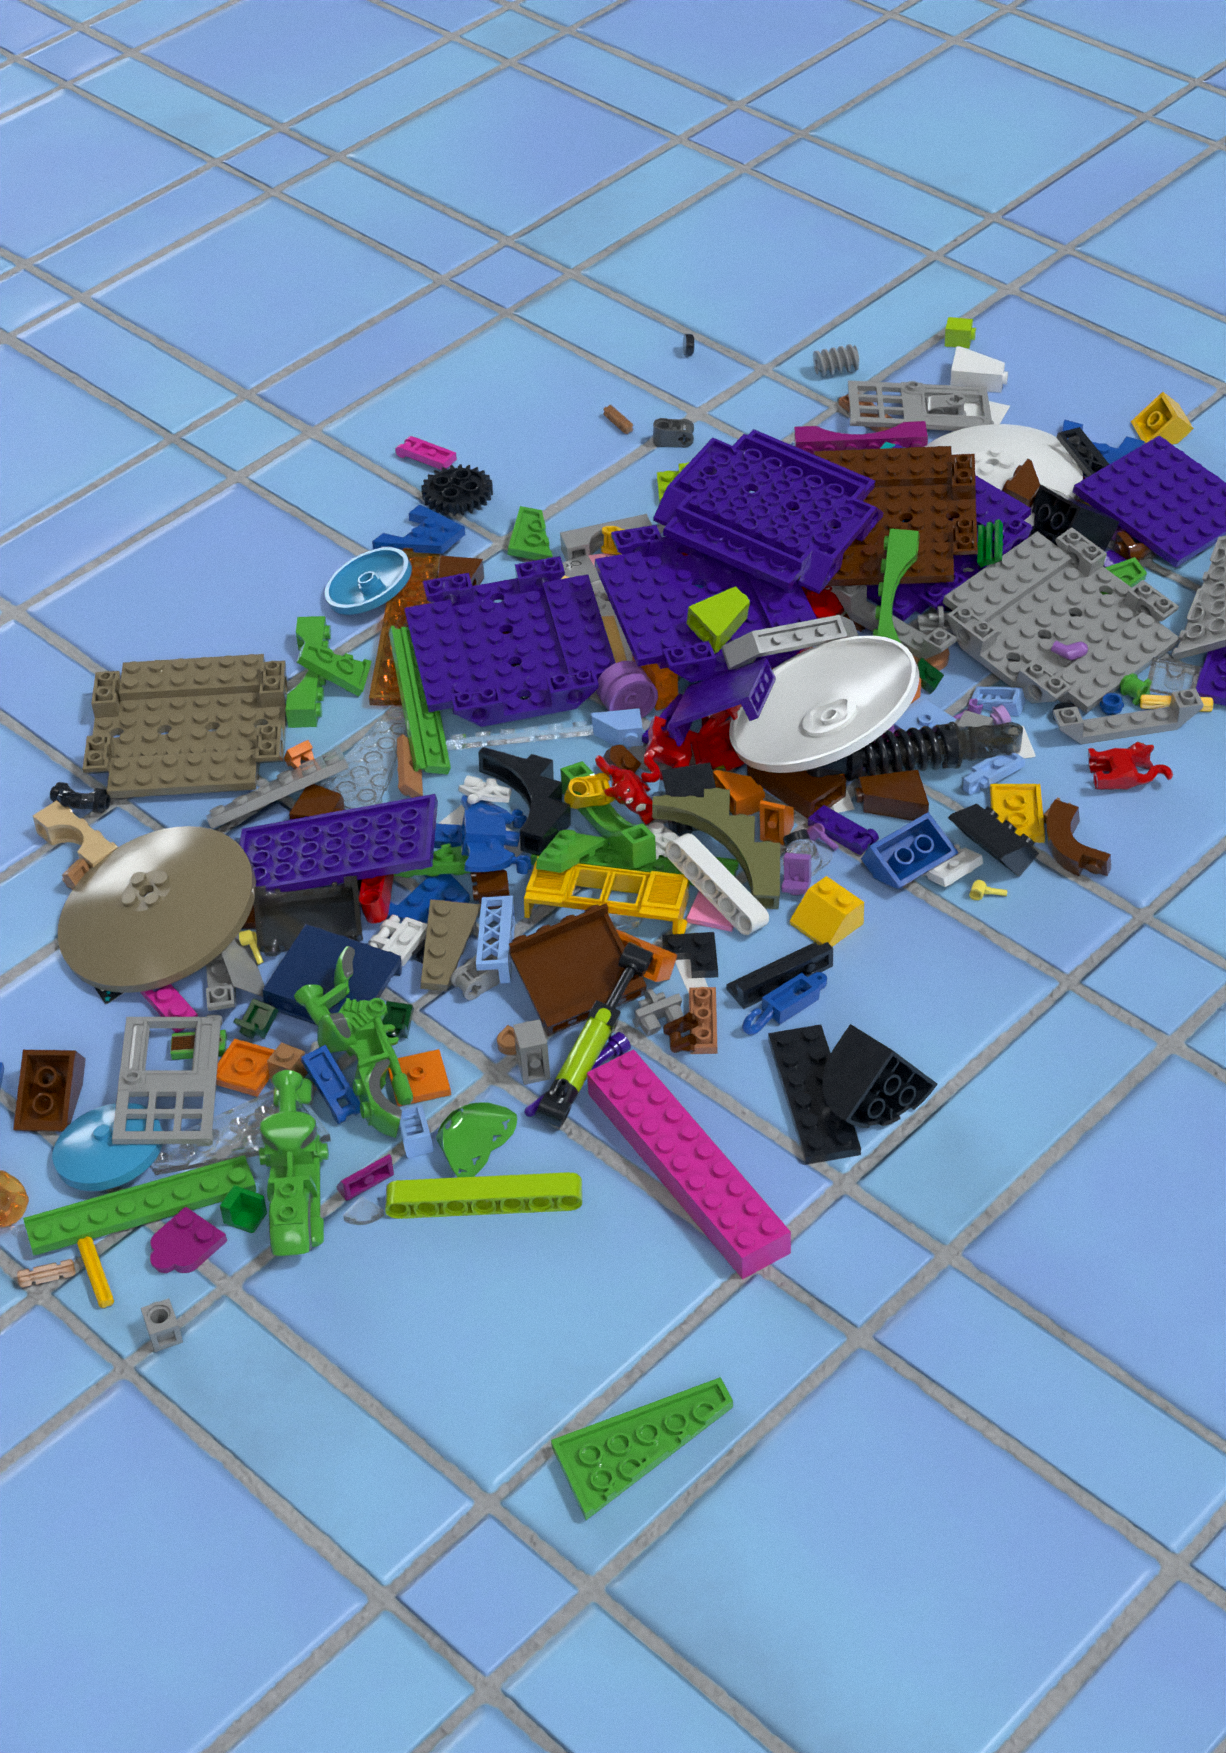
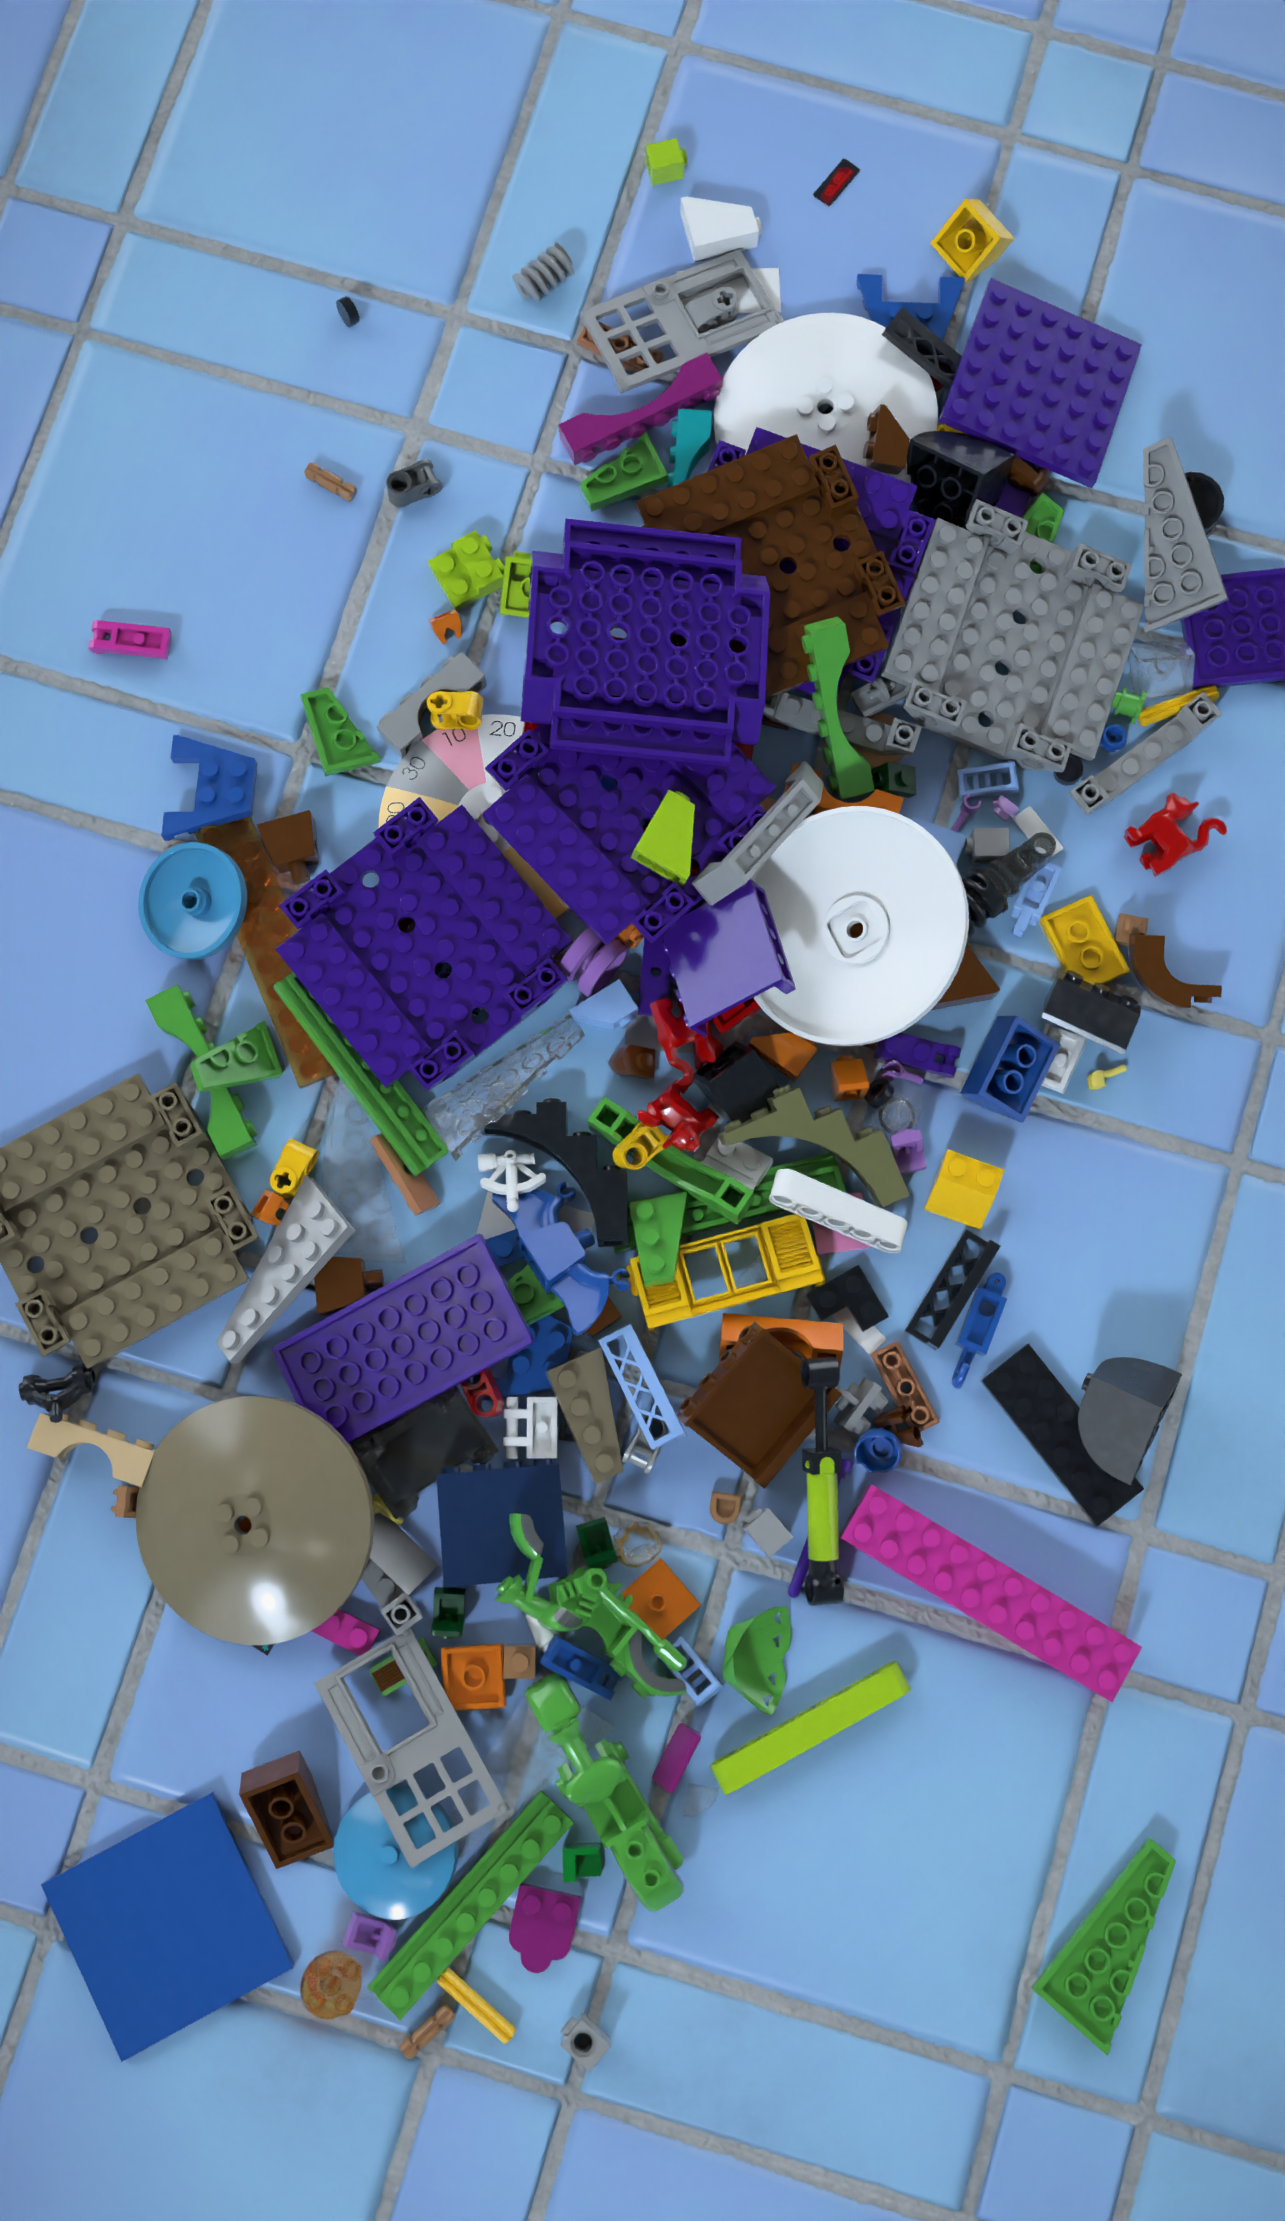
camera: 30 degrees left, 35 degrees up
black gear [421,464,493,516] -> none
green tile [977,519,1003,567] -> none
medium lavender arm [1051,641,1088,661] -> none
none -> yellow piece [270,1138,319,1199]
none -> medium lavender bracket [342,1911,396,1961]
none -> orange tile [428,609,462,644]
none -> clear hair [614,1521,663,1568]
none -> sticker [813,158,860,207]
none -> blue hair [854,1428,902,1473]

